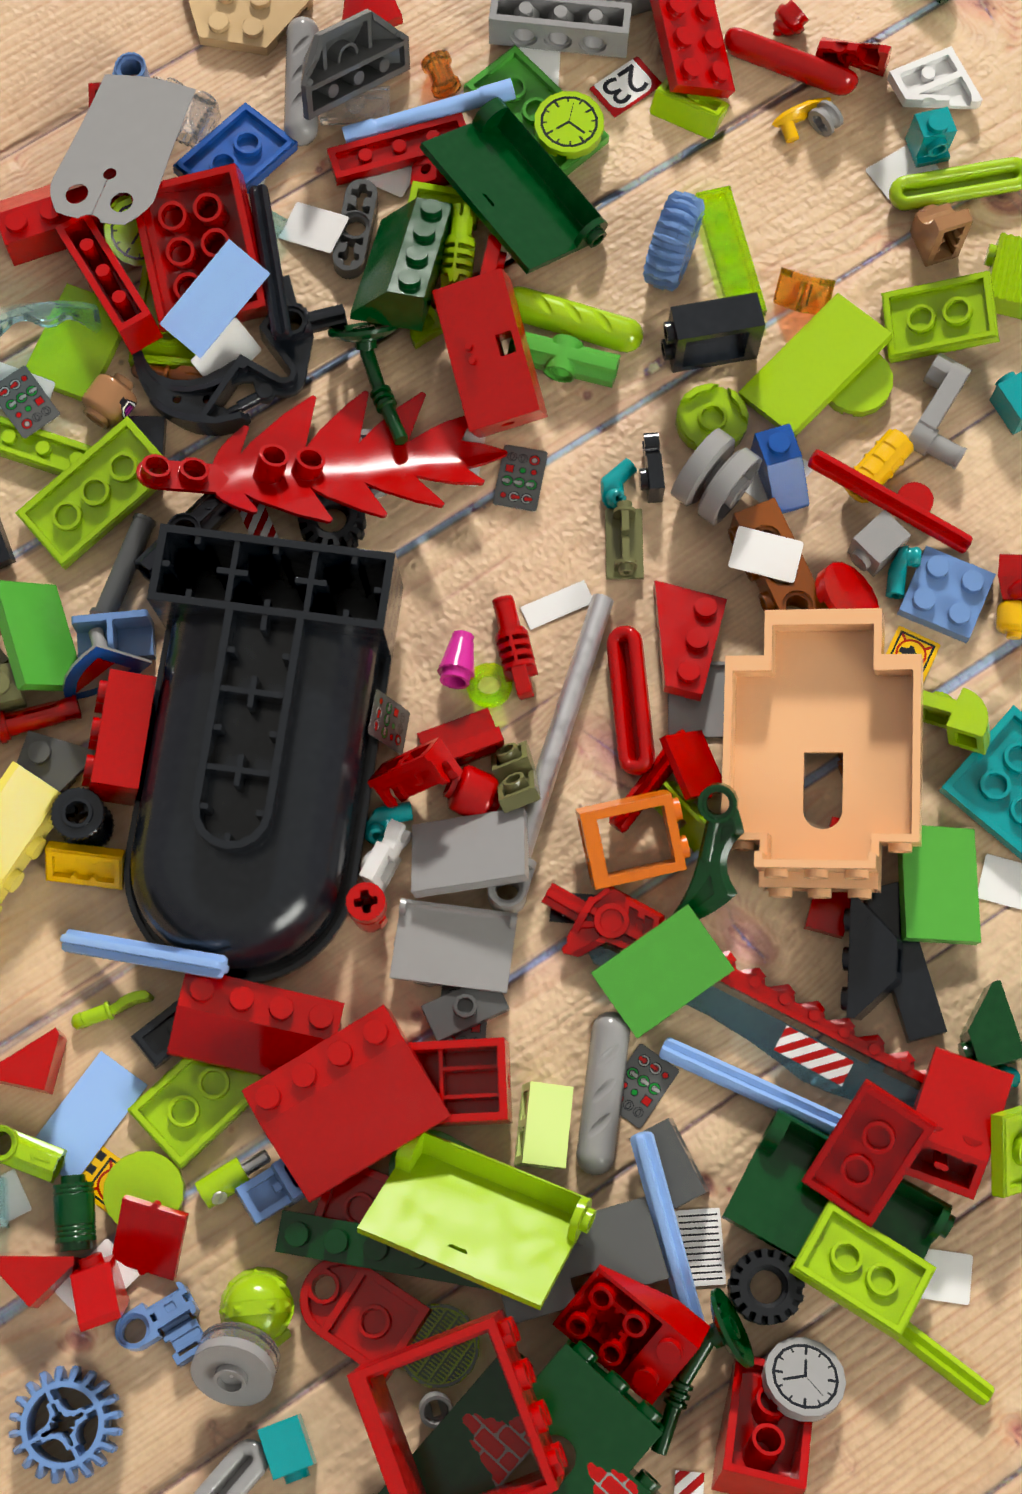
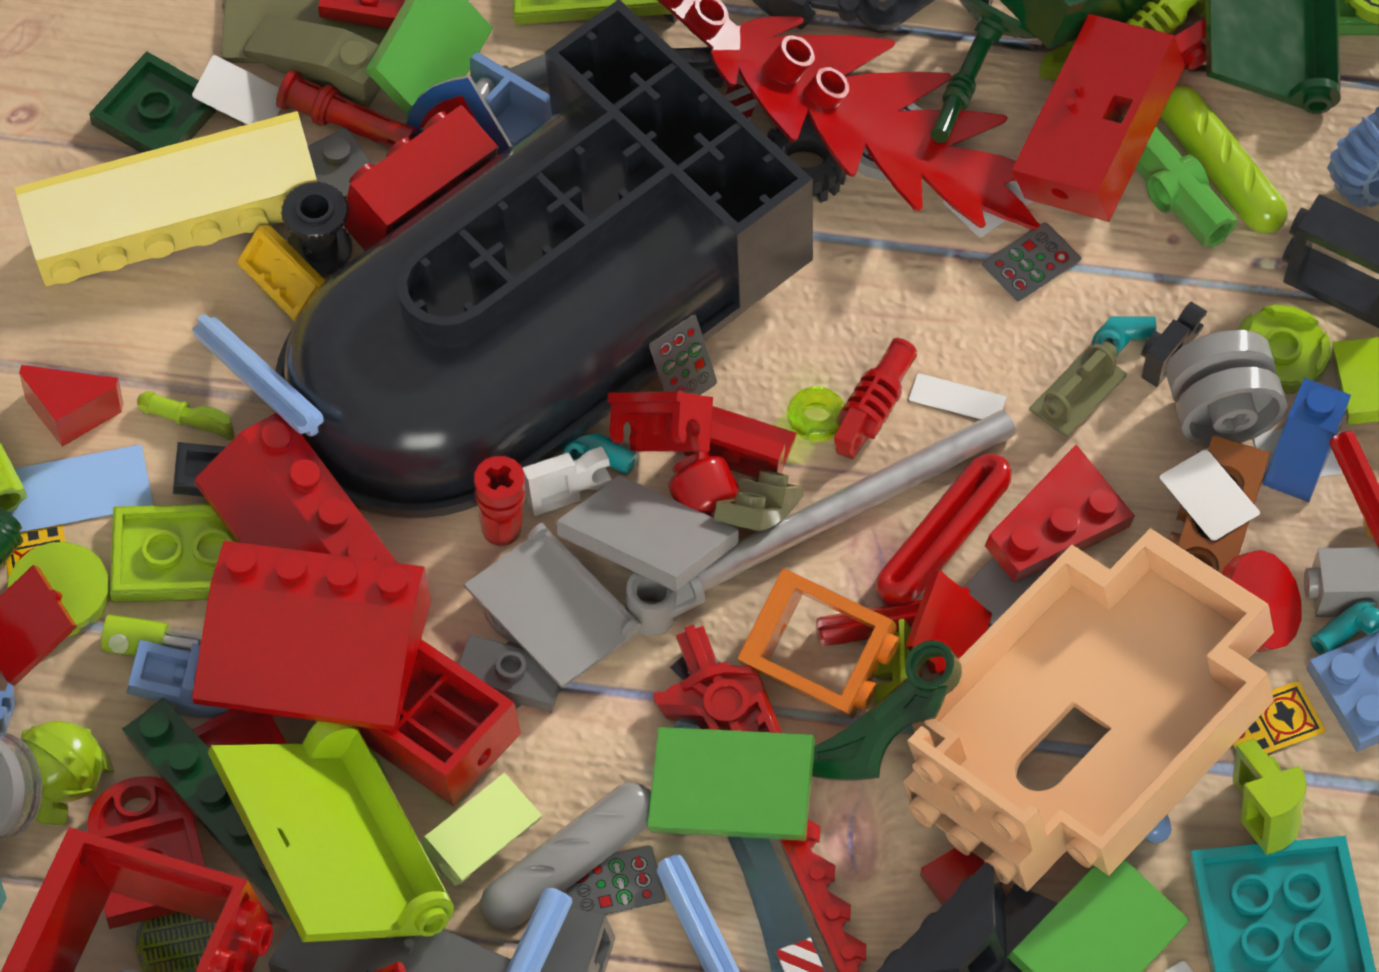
camera: 40 degrees right, 15 degrees down
dark pink cone [437,630,475,689] -> none

